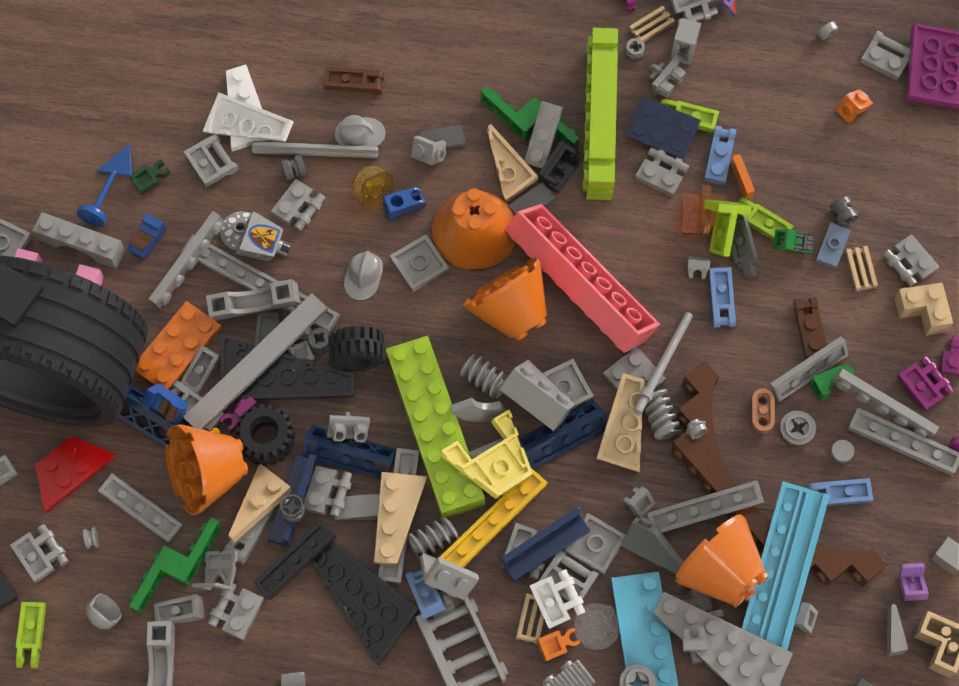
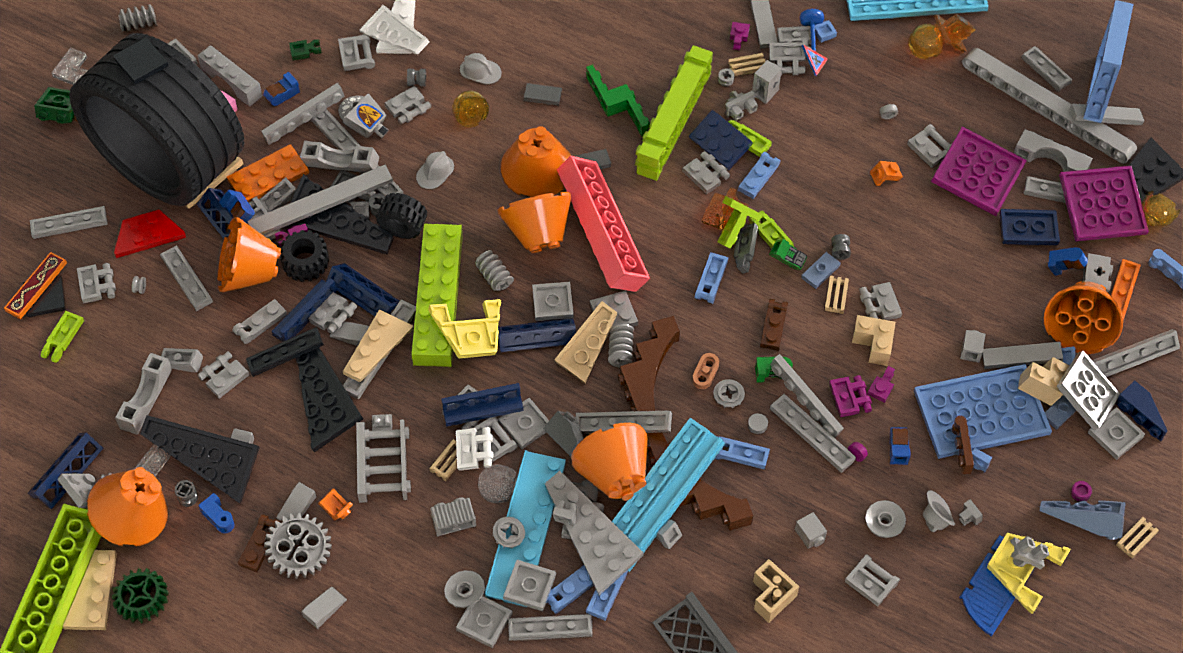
camera: 20 degrees right, 10 degrees down
blue piece [77,144,132,227] -> none
light grey hair [85,593,122,629] -> none
green bracket [129,518,222,615] -> none
light grey piece [192,550,238,590] -> none
tan wing [228,464,292,543] -> none
light grey axle [252,142,378,158] -> none
dark grey wheel [280,494,305,523] -> none
reddish brown plate [324,67,384,95] -> none
light grey hips [326,412,370,442] -> none
blue leg [382,188,426,222] -> none
light grey tile [389,234,449,293] -> none
medium blue plate [405,567,445,619] -> none
light grey piece [408,516,459,561] -> none
light grey bracket [411,136,446,165] -> none
light grey bracket [420,553,479,600] -> none
yellow tile [440,468,548,568] -> none
light grey tile [451,398,506,423] -> none
tan wing [487,124,538,203] -> none
light grey wedge [500,360,574,431] -> none
light grey plate [525,101,563,168] -> none
orange plate [536,628,580,661] -> none
black hinge [538,141,580,193] -> none
light grey tile [623,487,655,518] -> none
light grey bar [633,312,693,415] -> none
light grey tile [686,256,710,279] -> none
light grey plate [686,419,708,439] -> none
orange tile [730,154,755,200] -> none
light grey tile [770,336,849,402] -> none
light grey slope [887,604,908,657] -> none
medium lavender bracket [899,563,929,601] -> none

